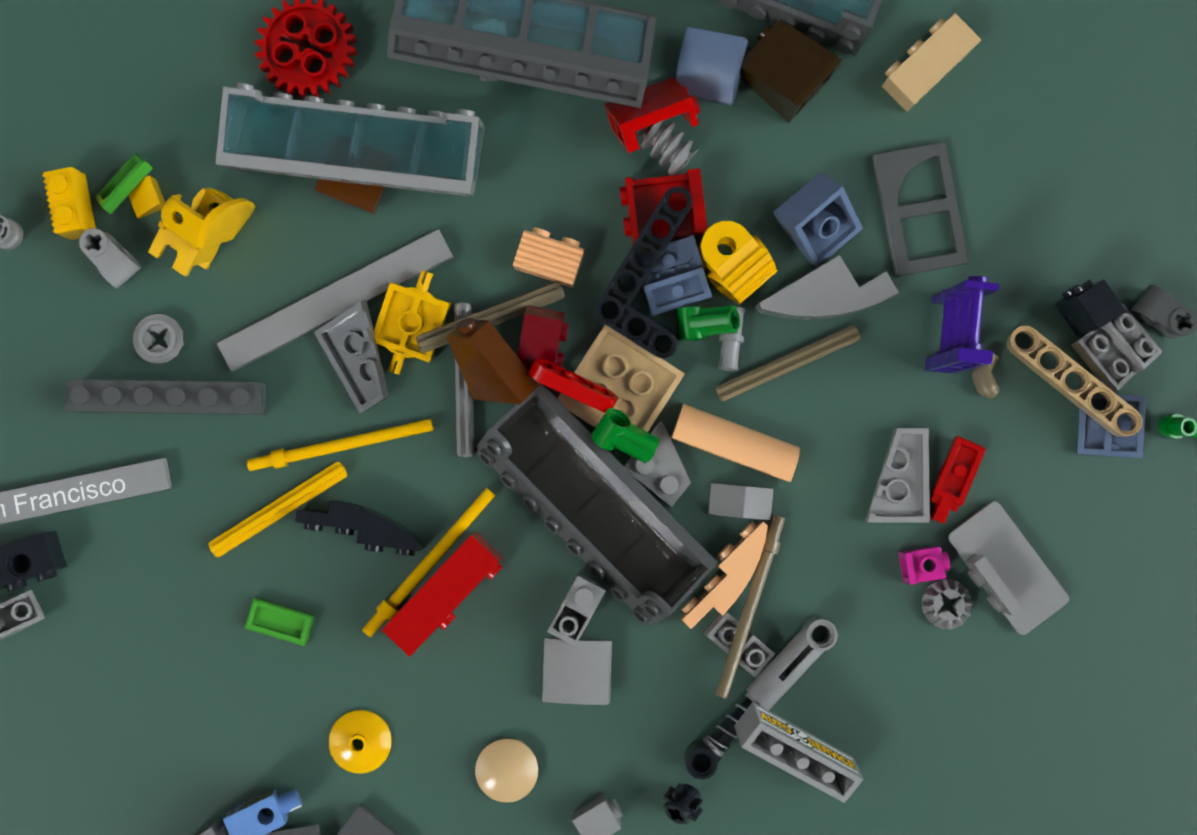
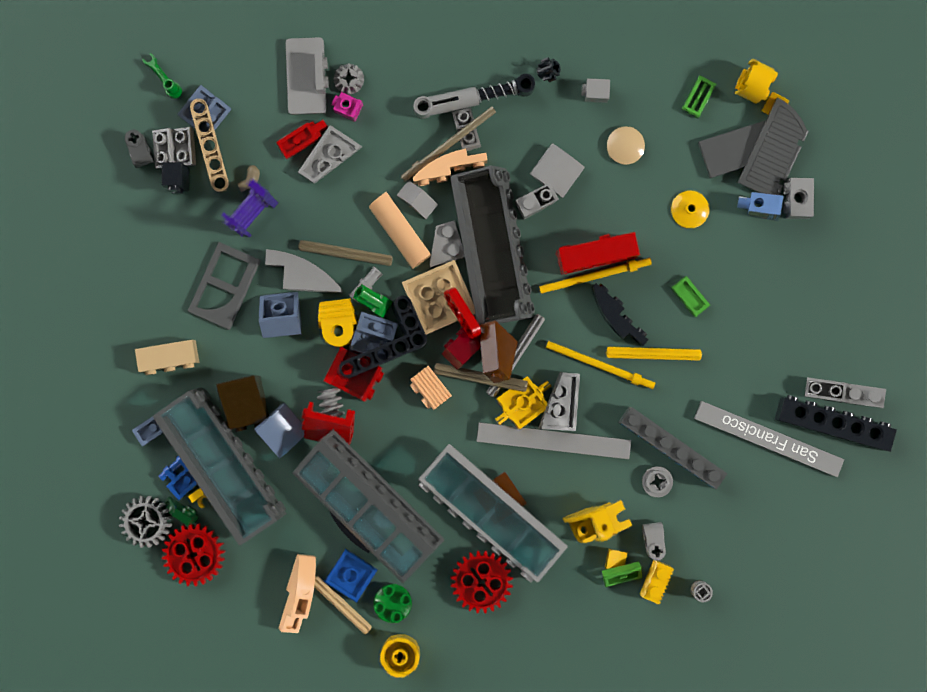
camera: 140 degrees left, 0 degrees up
green piece [591,408,660,464] -> none
light grey brick [734,702,864,803] -> none

